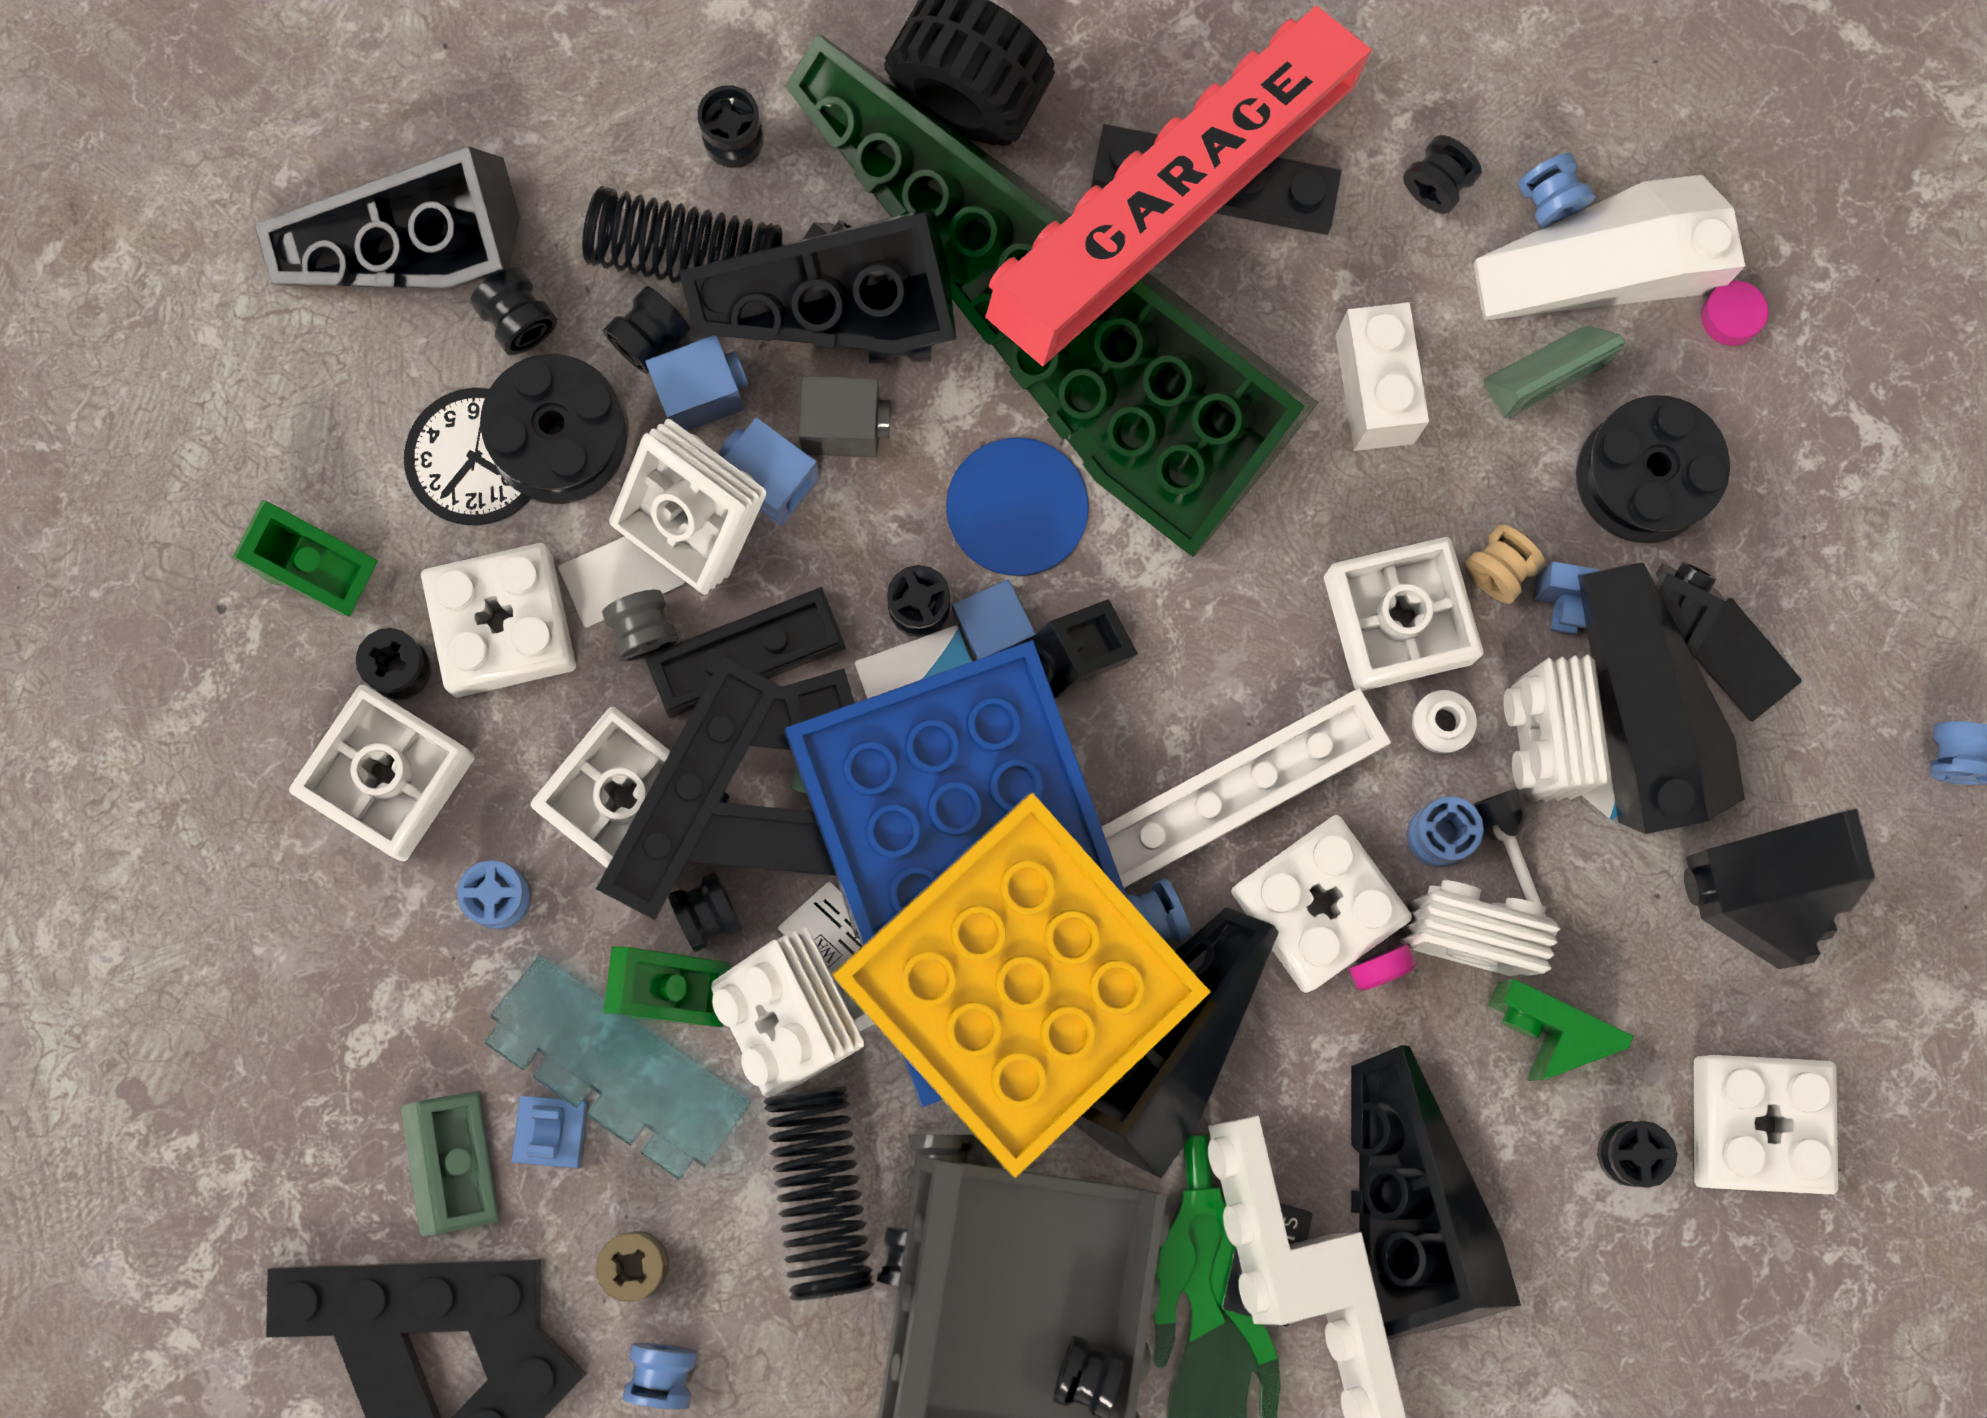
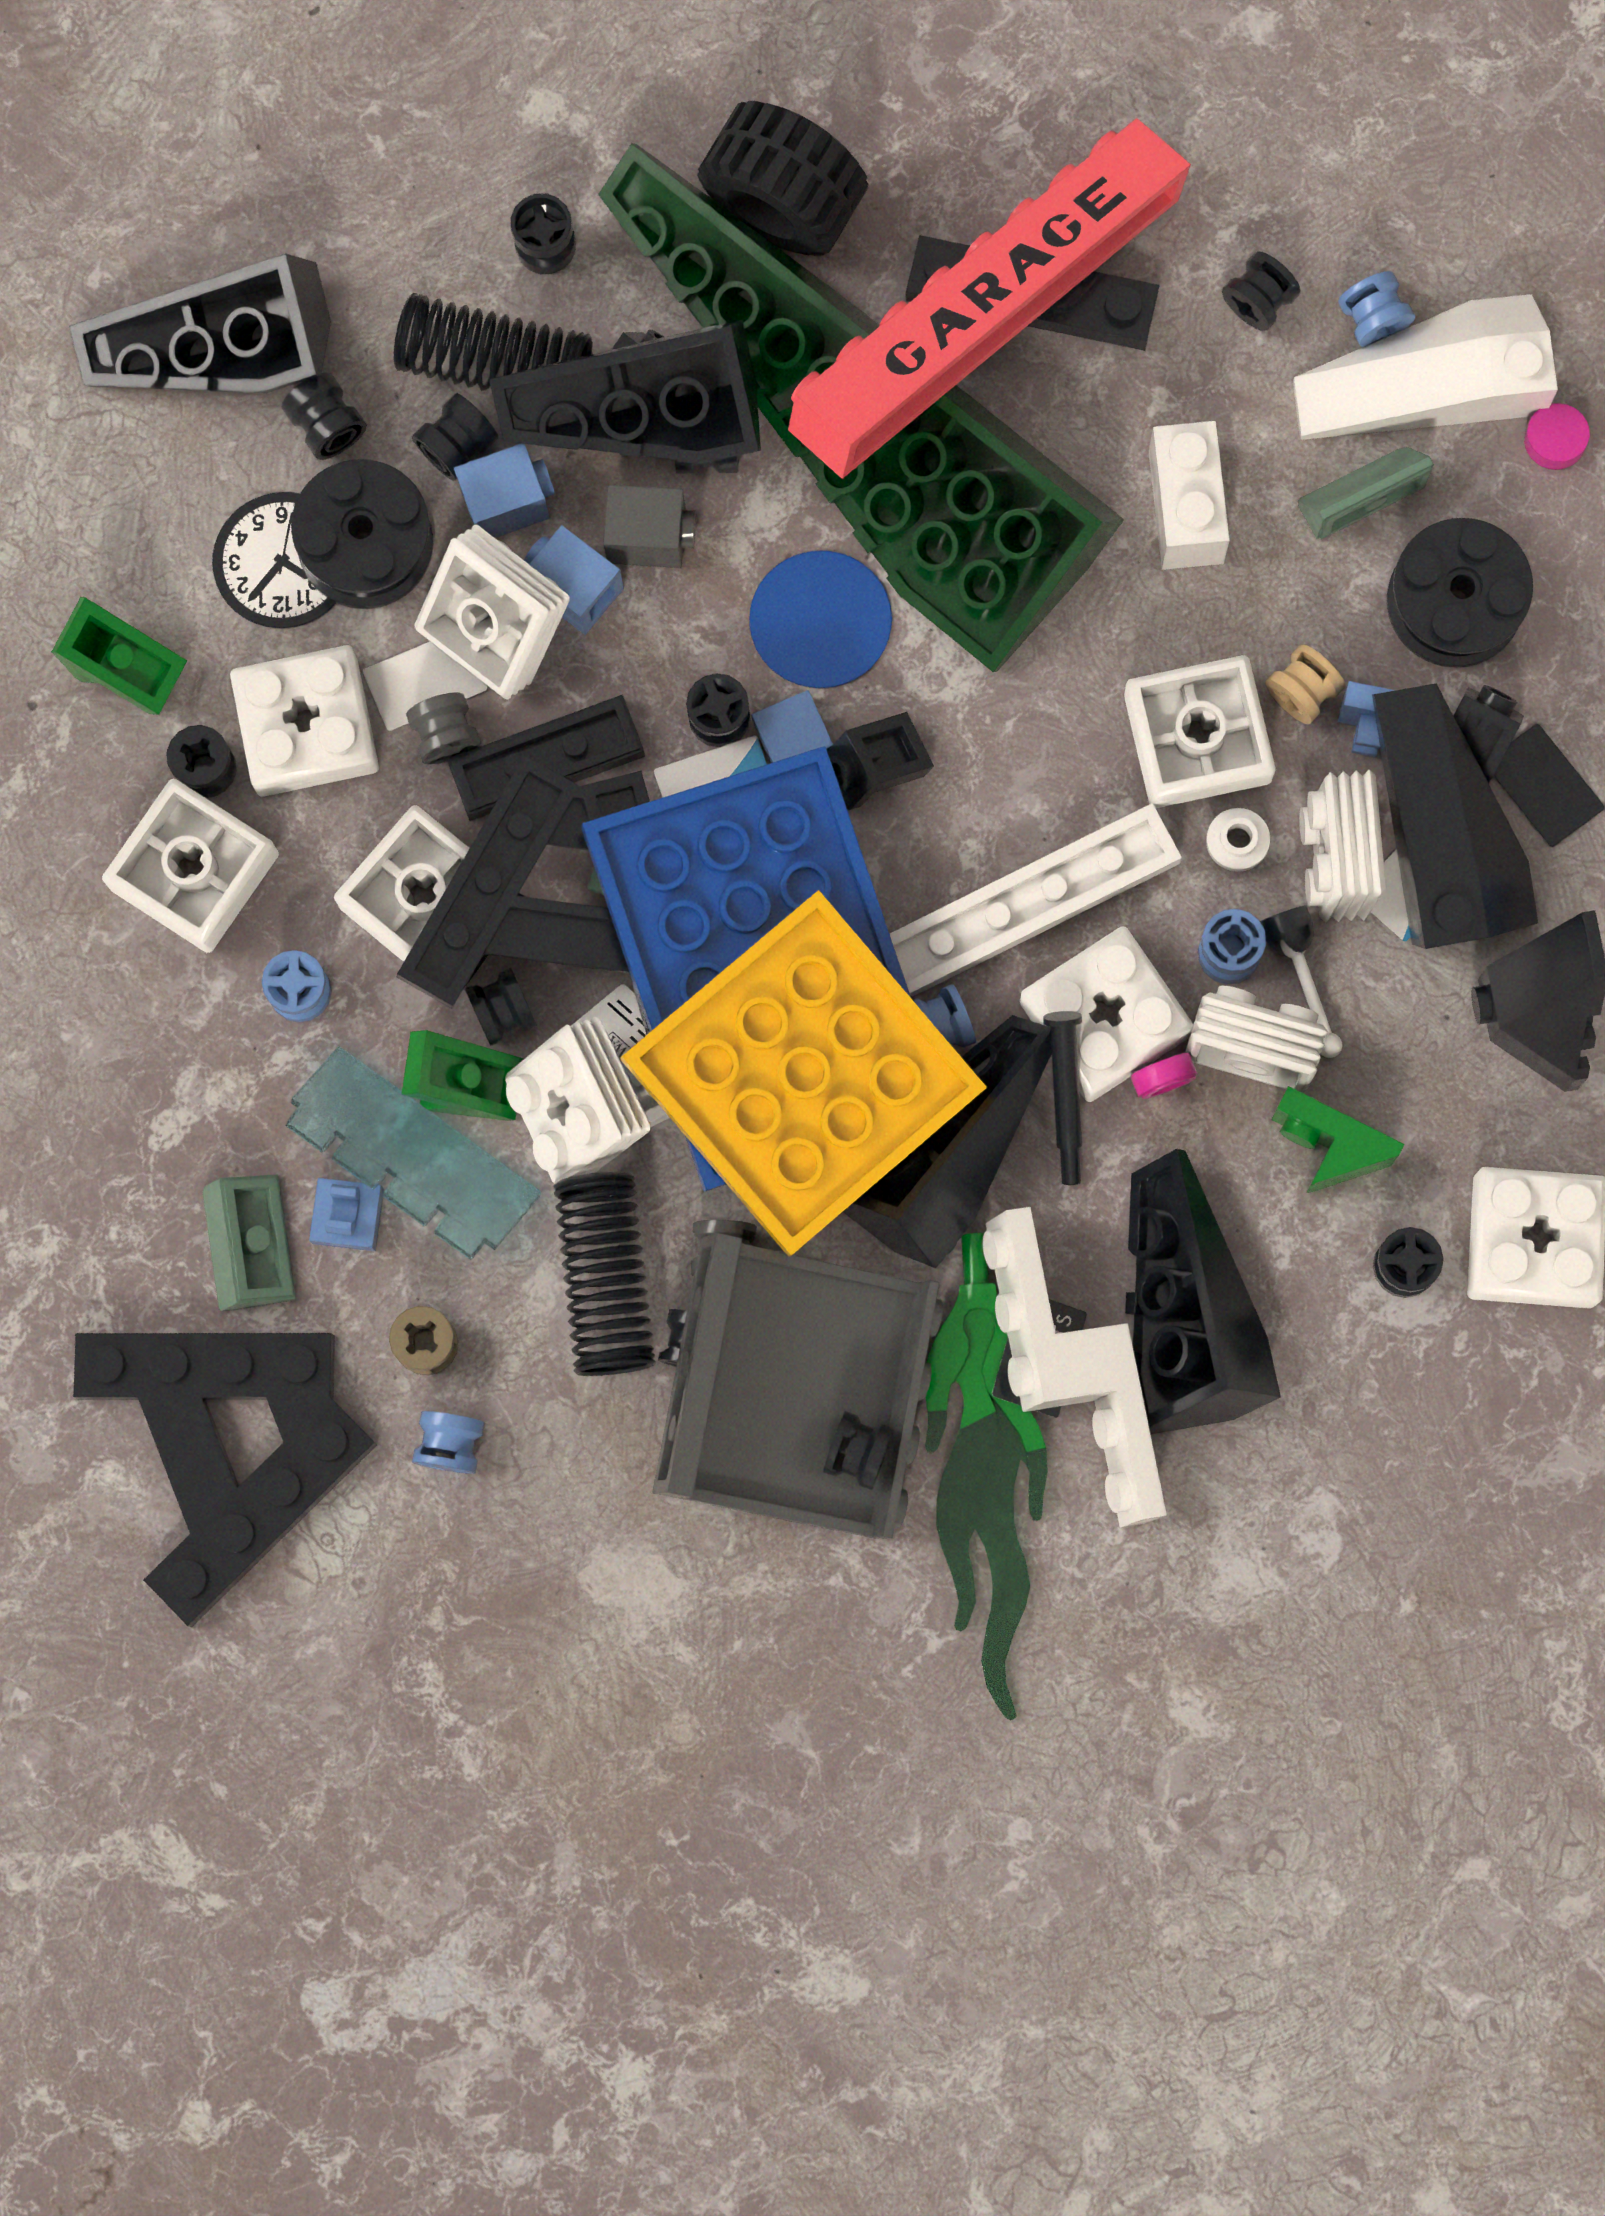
camera: 15 degrees right, 0 degrees up
none -> black piece [1043,1011,1082,1185]

